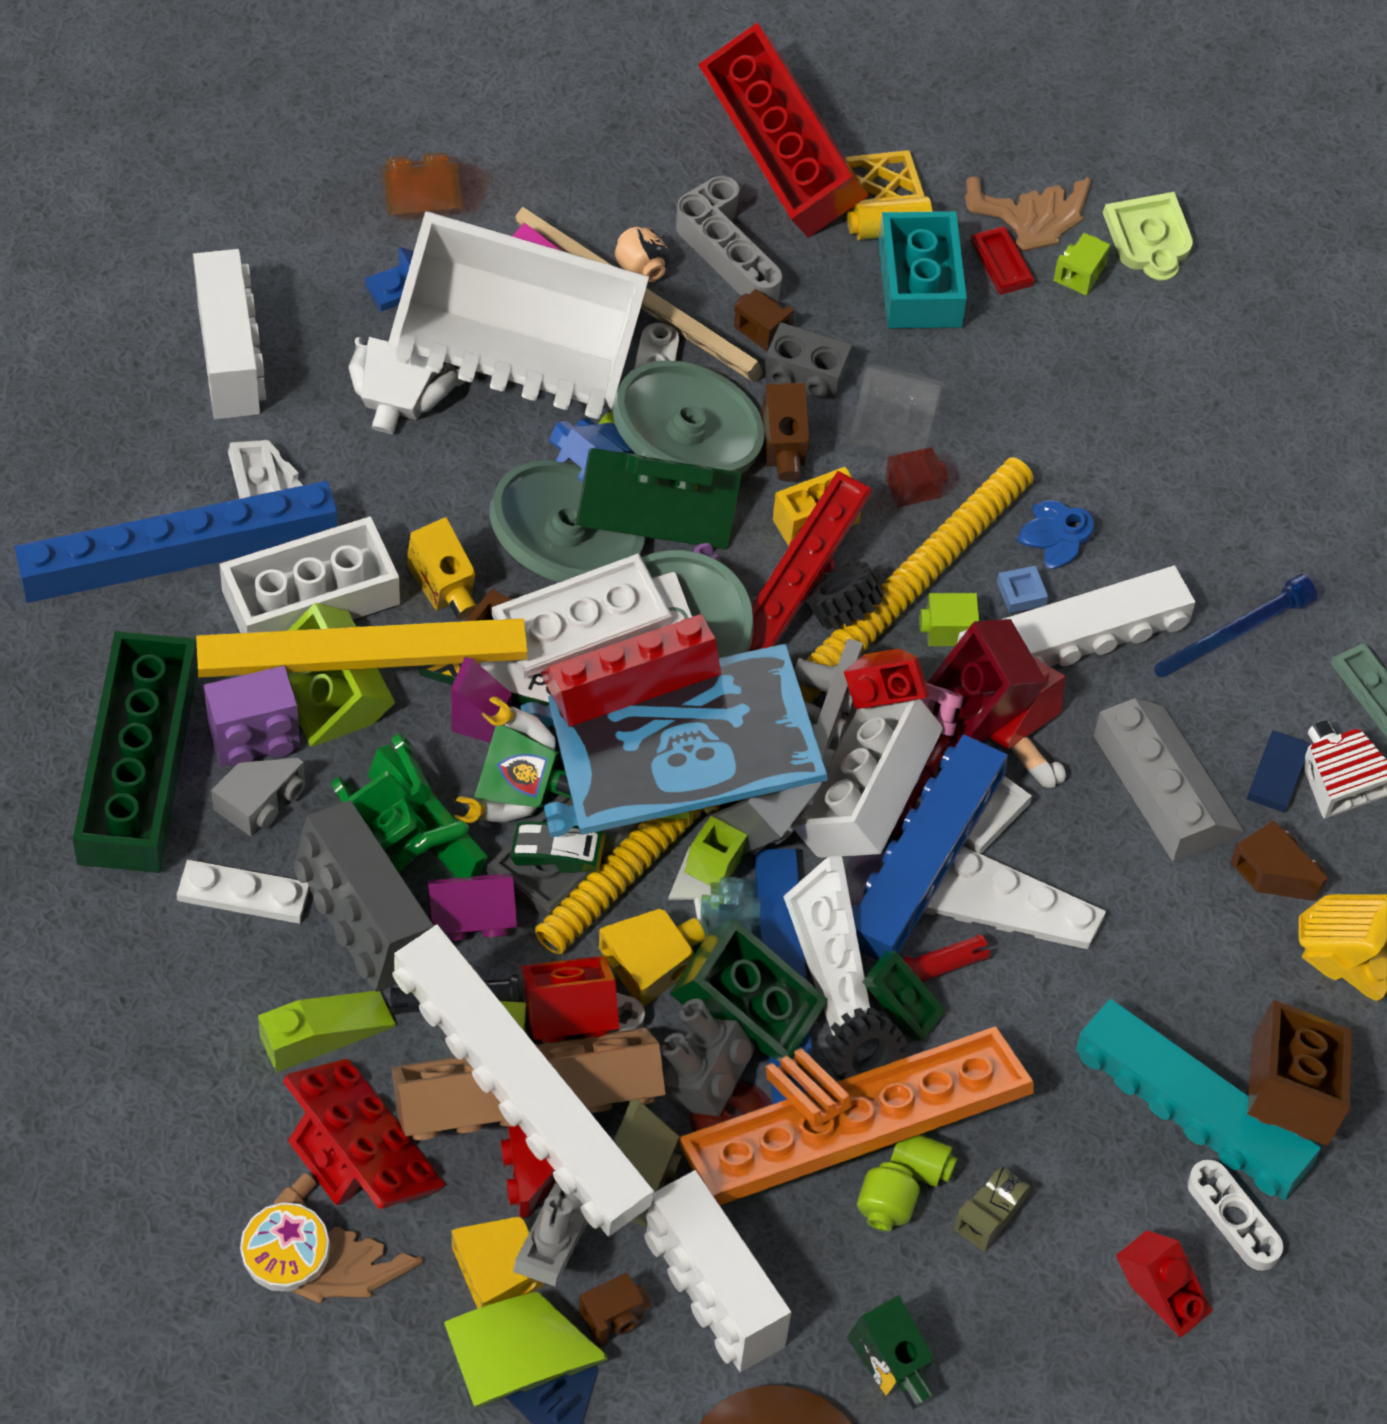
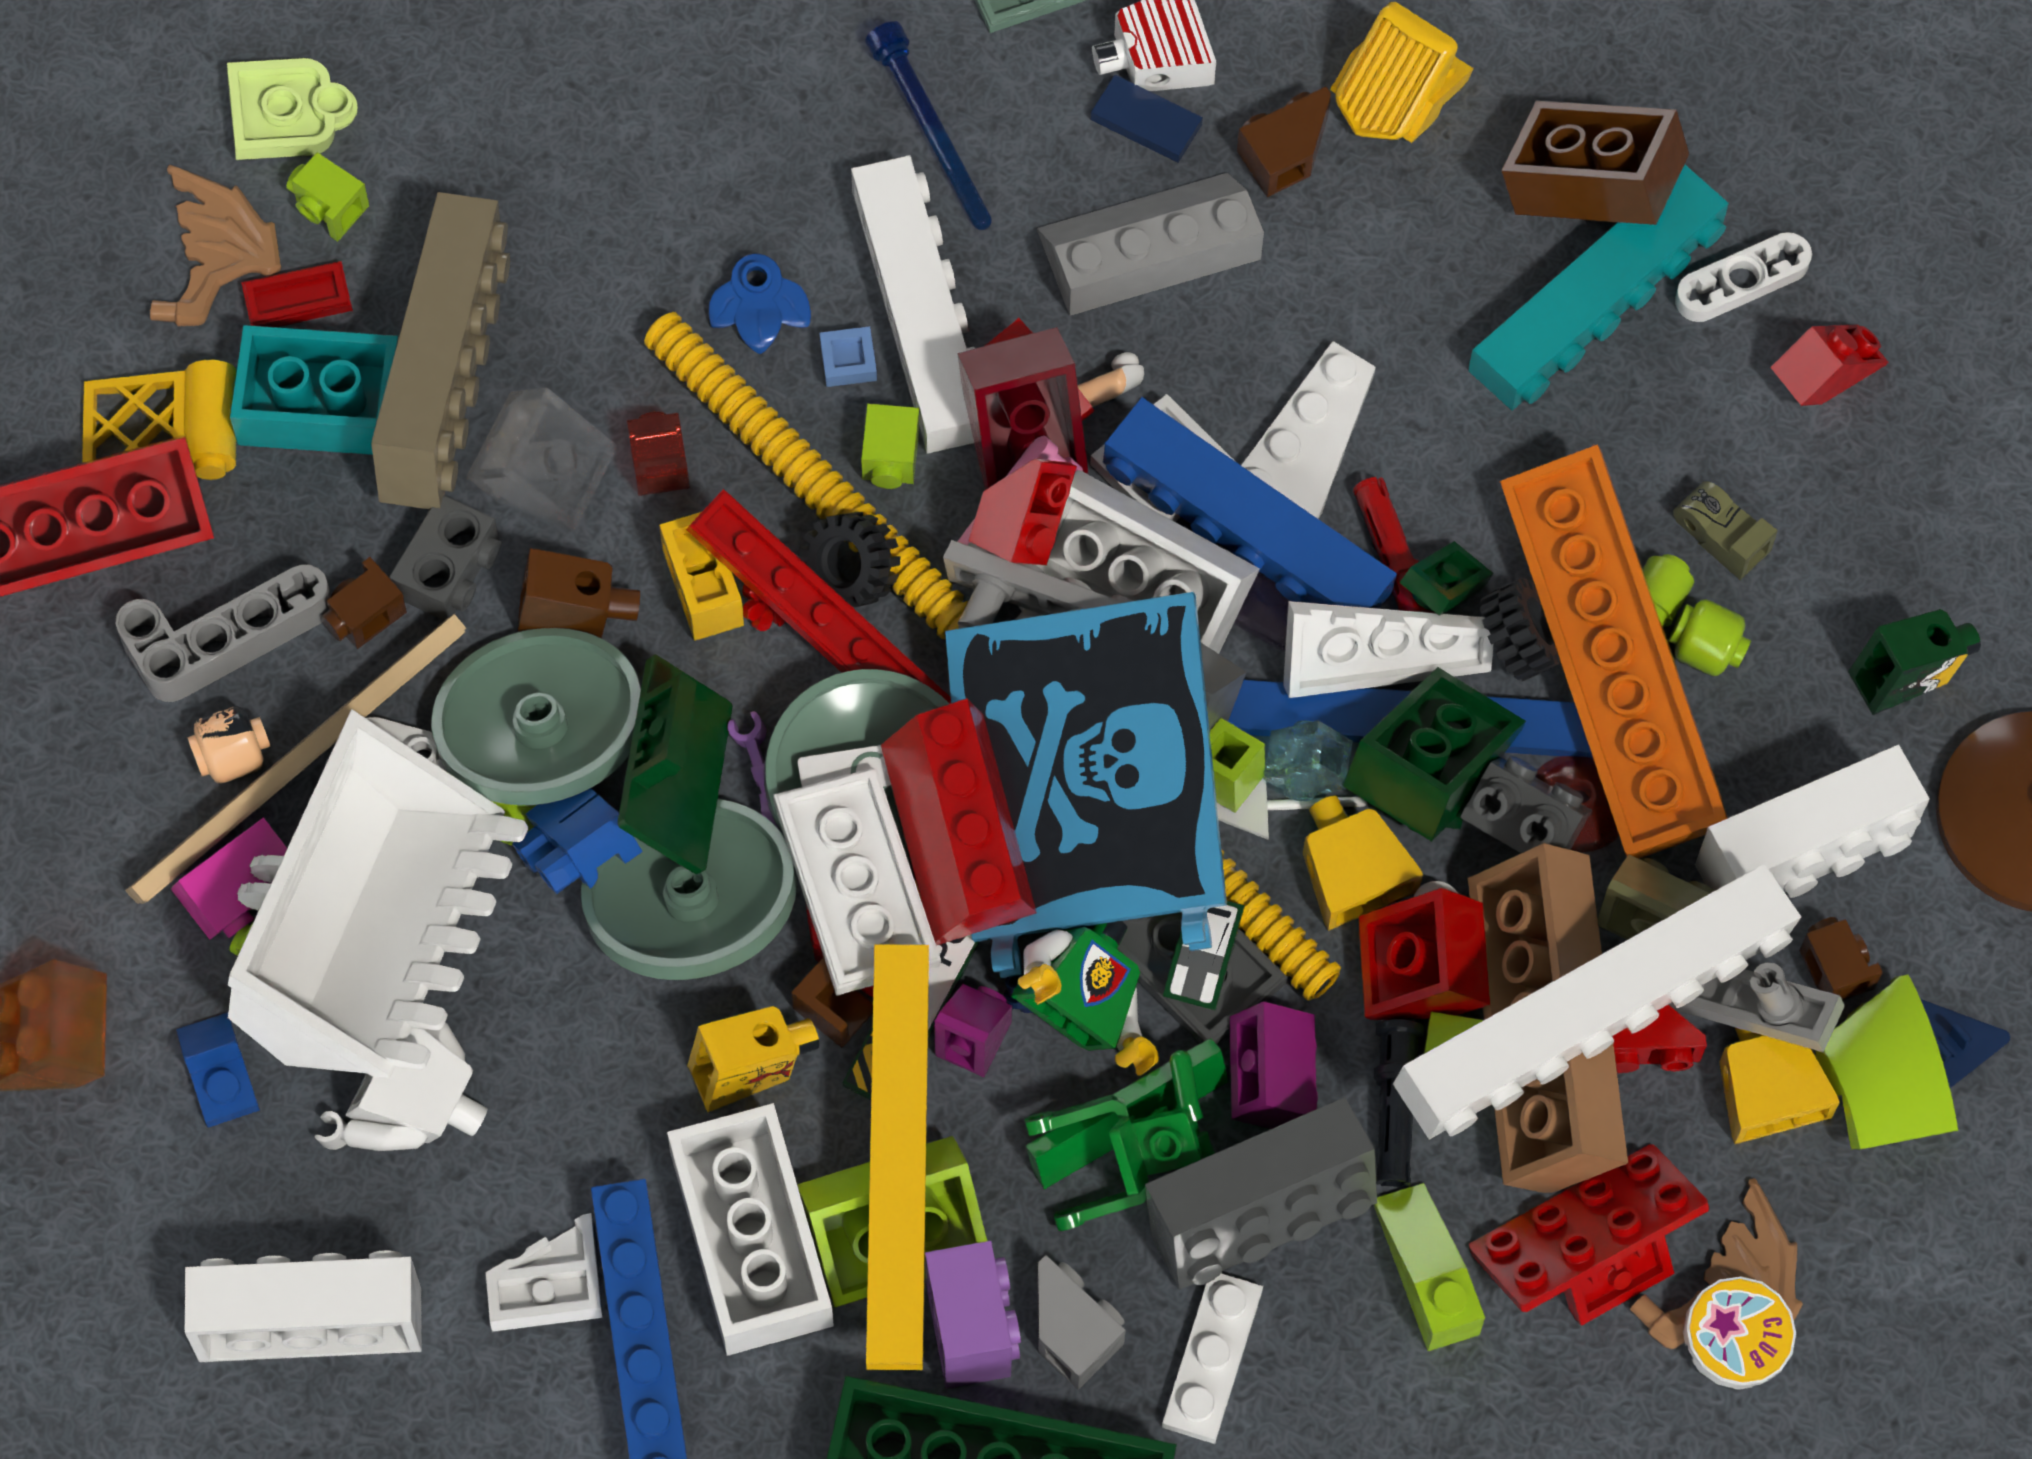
camera: 80 degrees left, 10 degrees up
orange tile [766,1048,851,1127] -> none
none -> dark tan brick [371,192,510,509]

